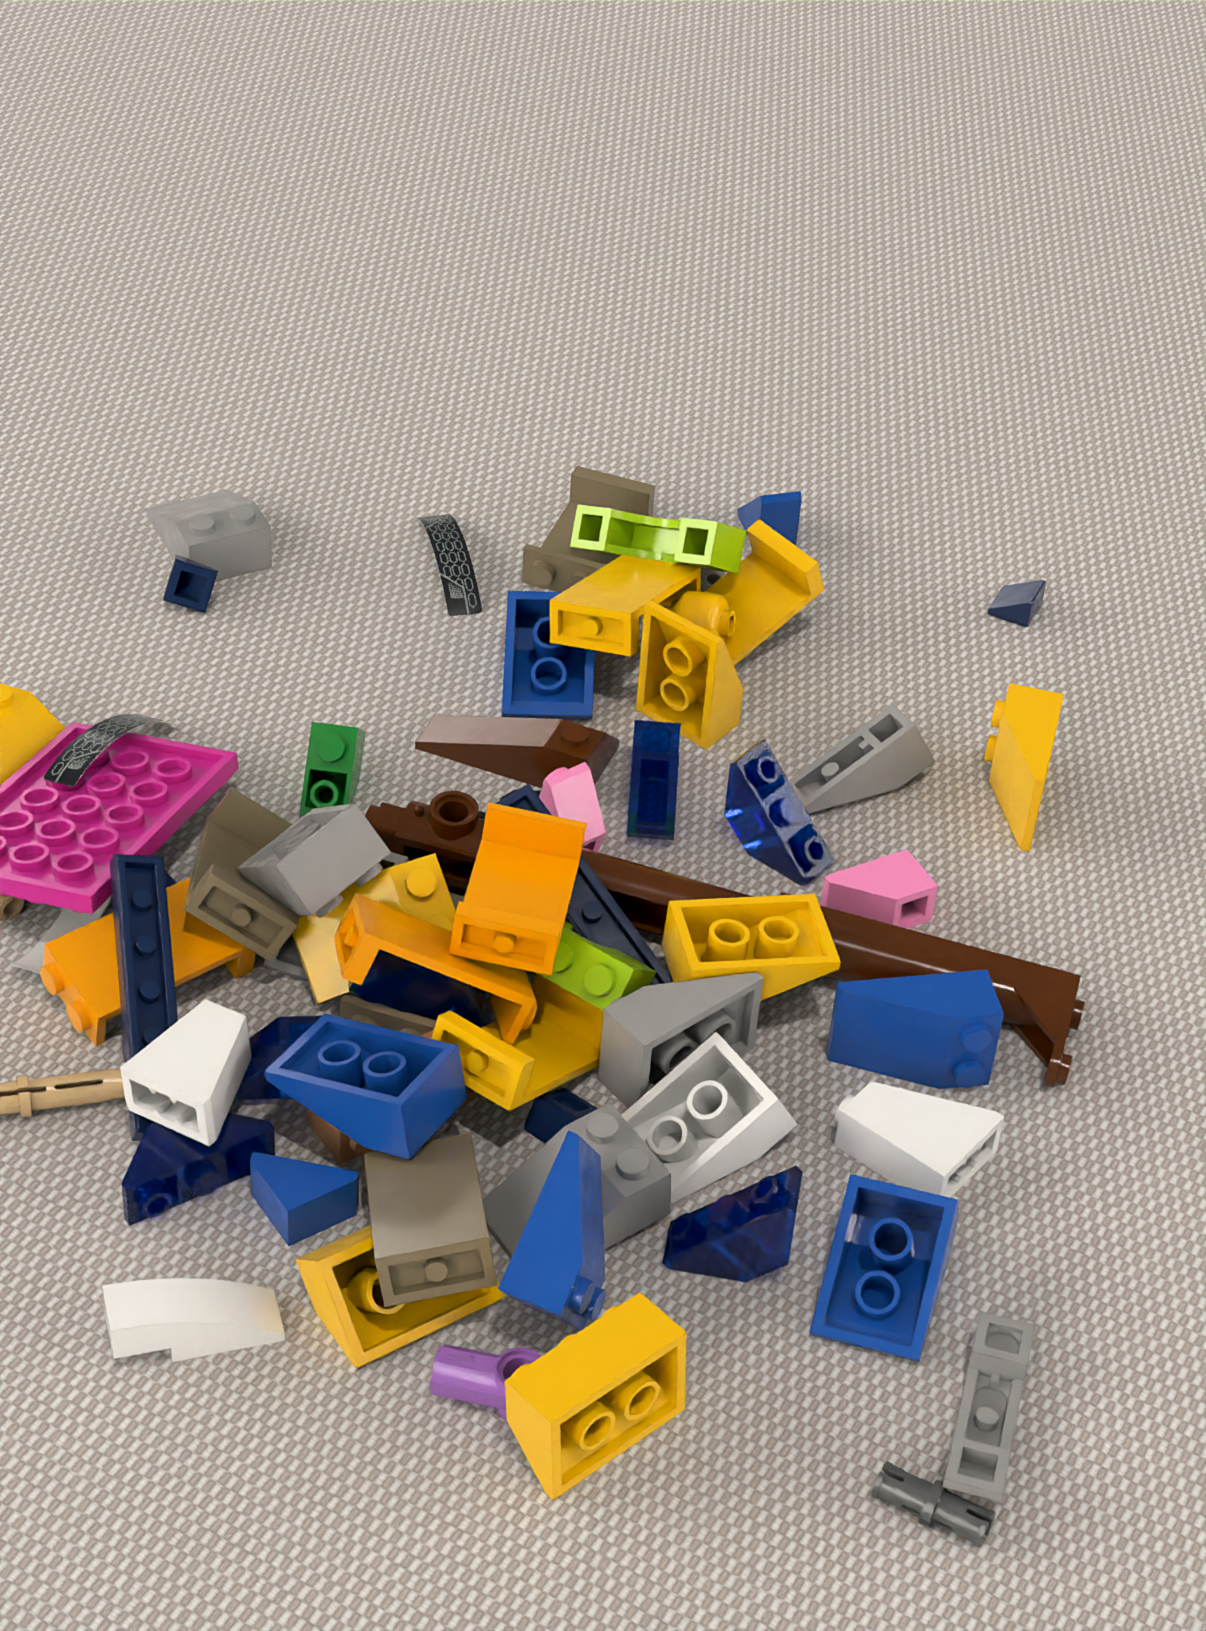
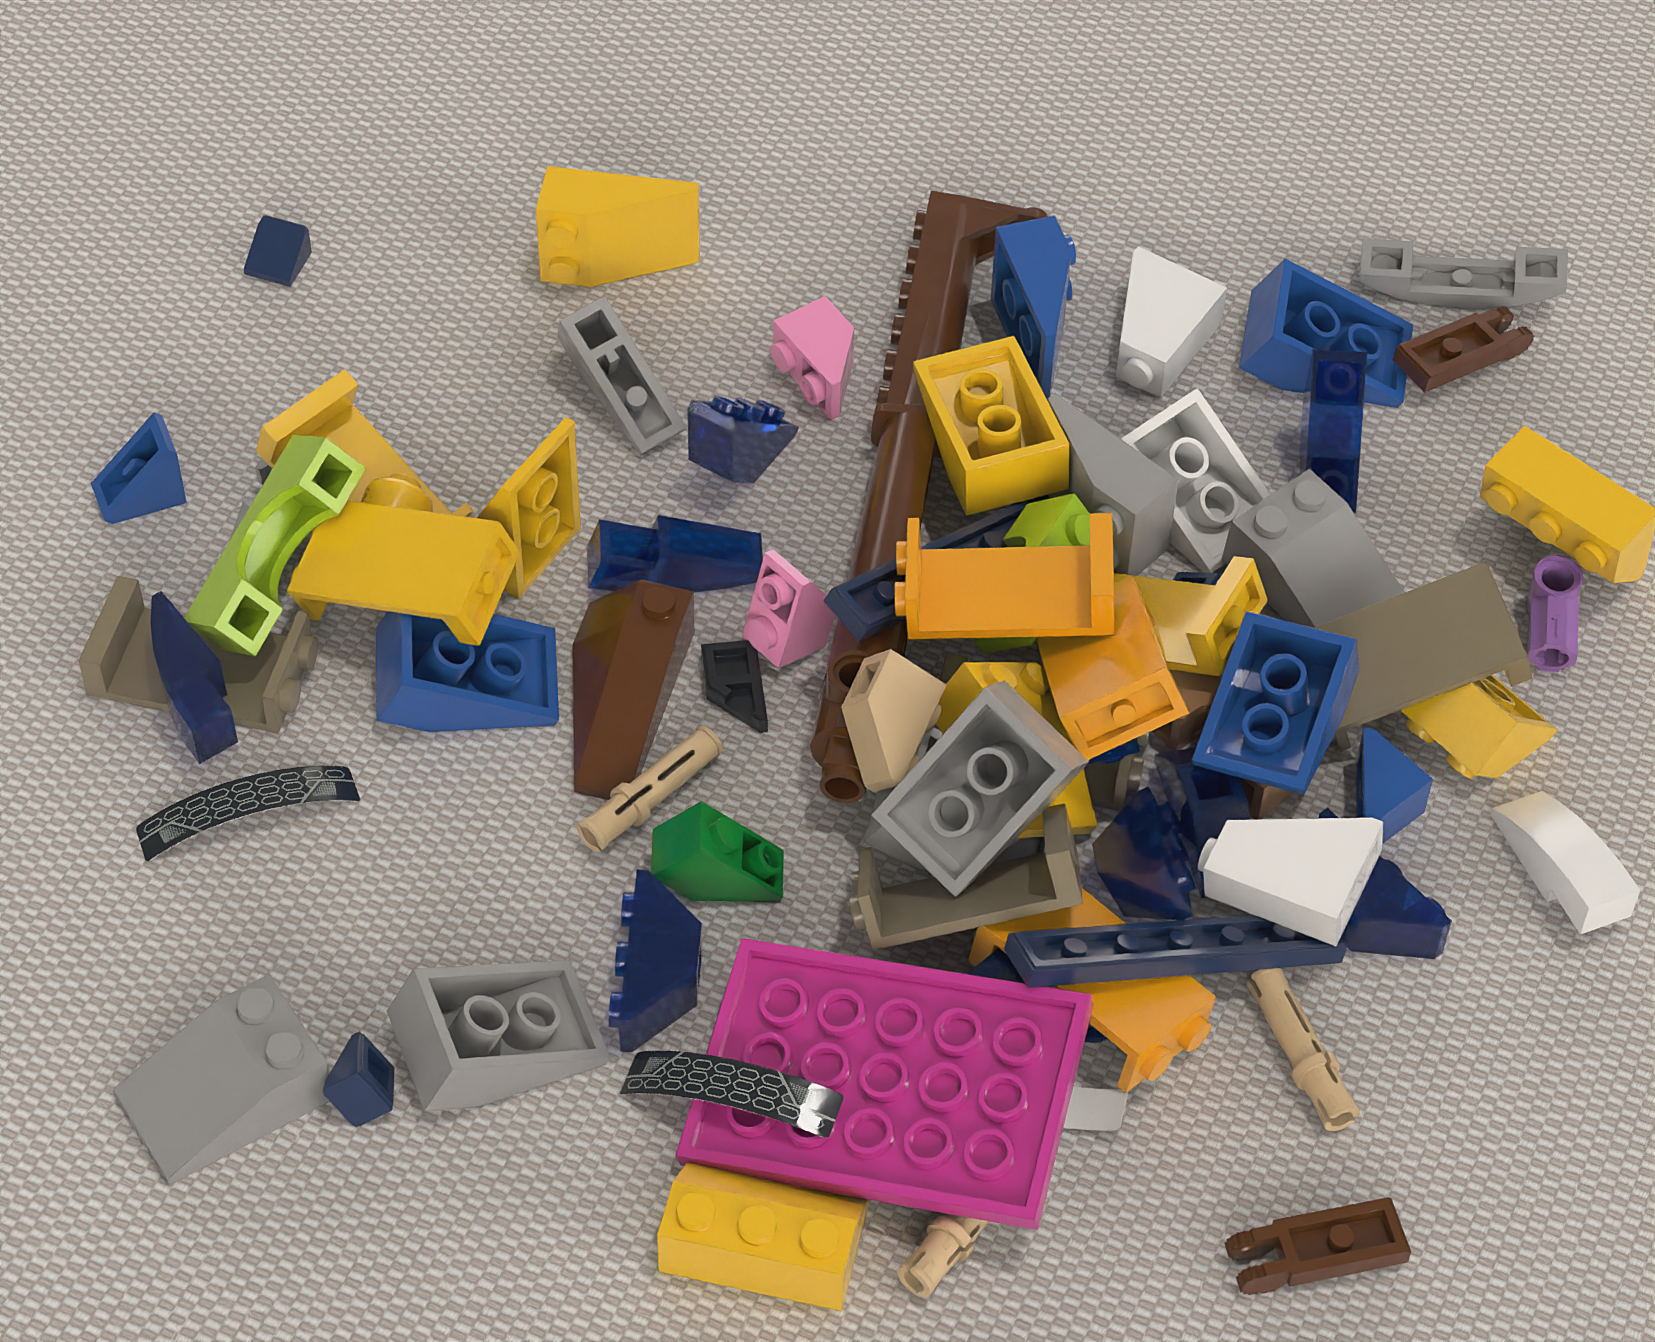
camera: 95 degrees left, 10 degrees up
blue slope [498,1130,606,1330] -> none
dark grey pin [872,1461,996,1547] -> none
none -> clear blue slope [150,591,238,764]
none -> light grey slope [387,960,610,1112]
none -> tan pin [576,725,724,853]
none -> clear blue slope [608,869,703,1052]
none -> tan slope [841,649,946,792]
none -> clear blue slope [1092,786,1196,921]
none -> reddish brown hinge [1393,306,1534,393]

